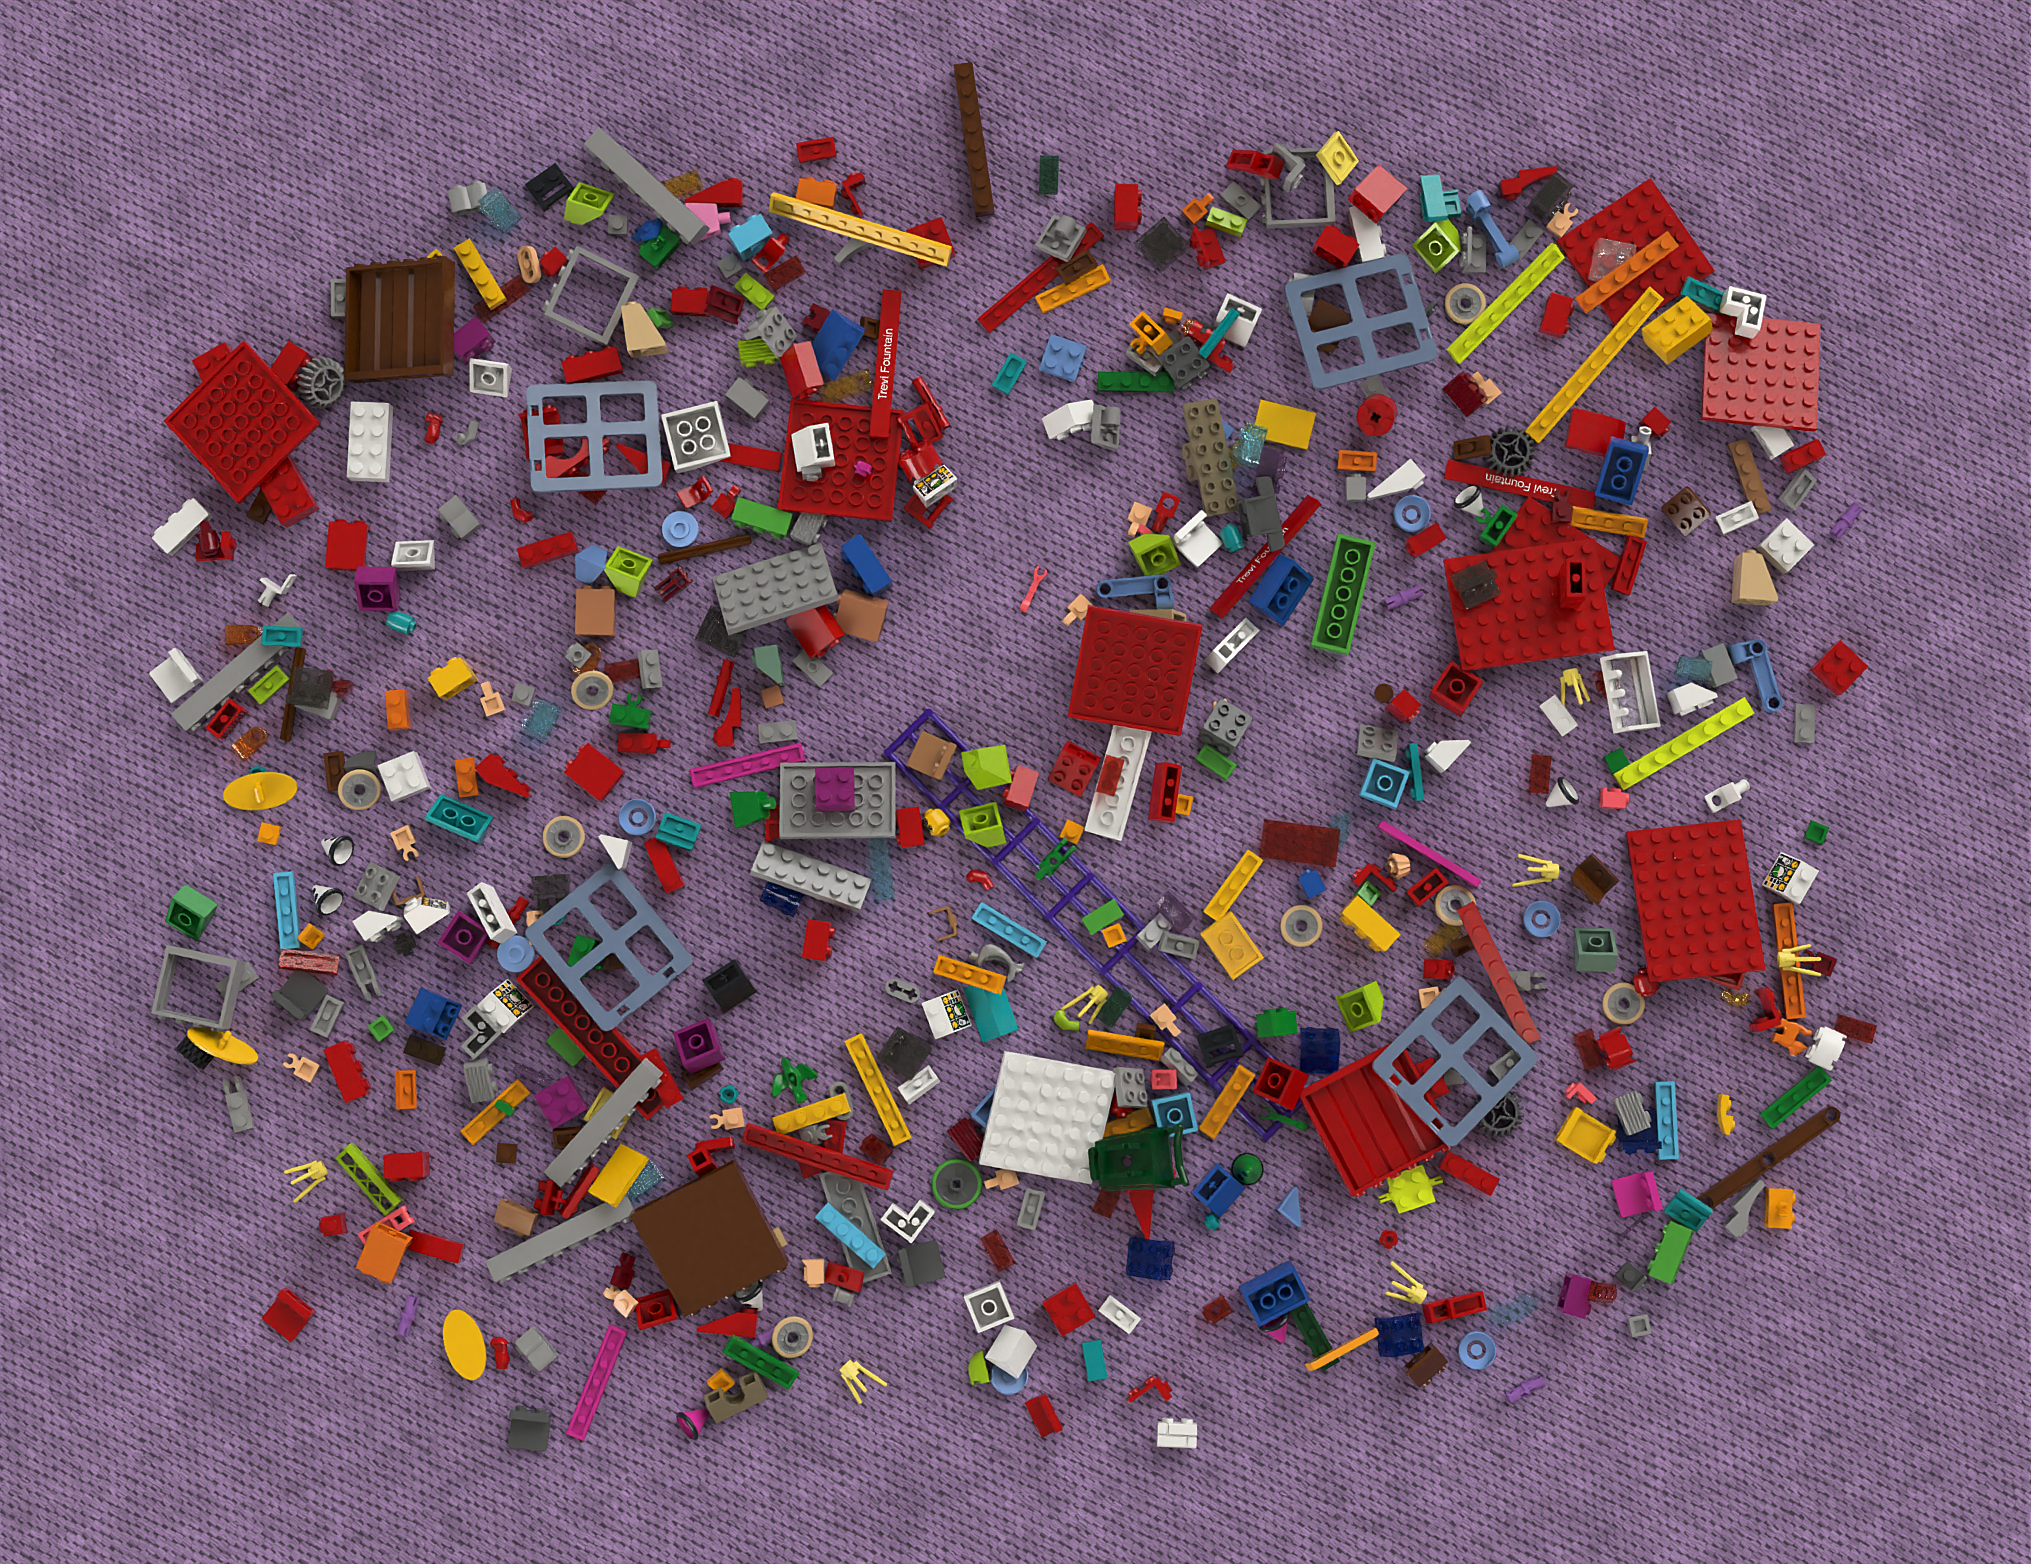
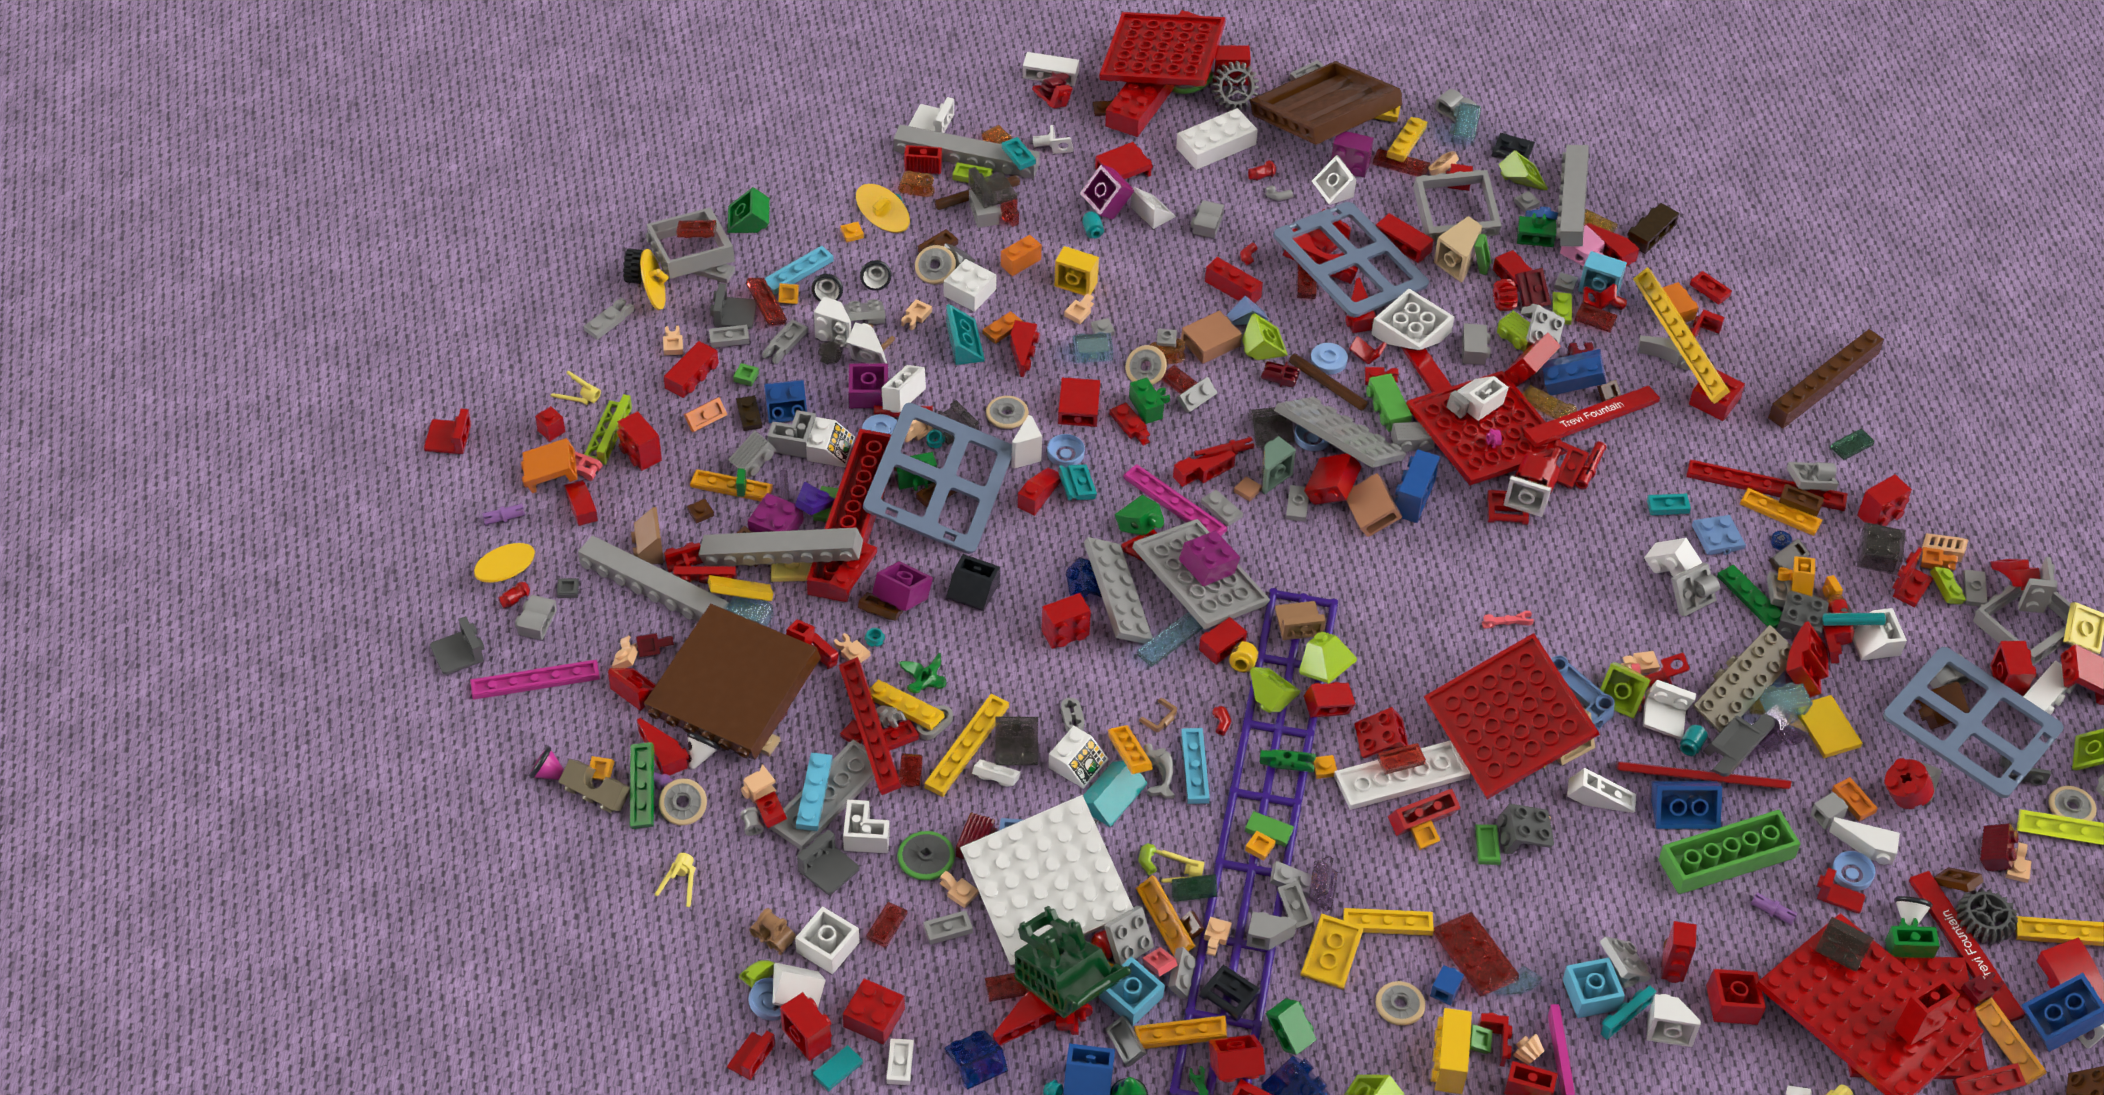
camera: 55 degrees right, 35 degrees down
none -> dark grey tile [557,578,579,598]
none -> clear red plate [676,220,717,238]
none -> medium nougat piece [749,908,796,955]
none -> red brick [780,992,832,1061]
none -> dark purple wing [795,482,835,515]
none -> dark grey tile [1106,1015,1147,1067]
none -> light grey slope [1246,912,1297,950]
none -> red gear [1493,279,1518,311]
none -> dark brown brick [1627,203,1679,254]
none -> tile [1768,538,1810,573]
none -> clear blue tile [1771,531,1792,550]
none -> red slope [1786,621,1829,699]
none -> light nougat slope [1922,533,1968,562]

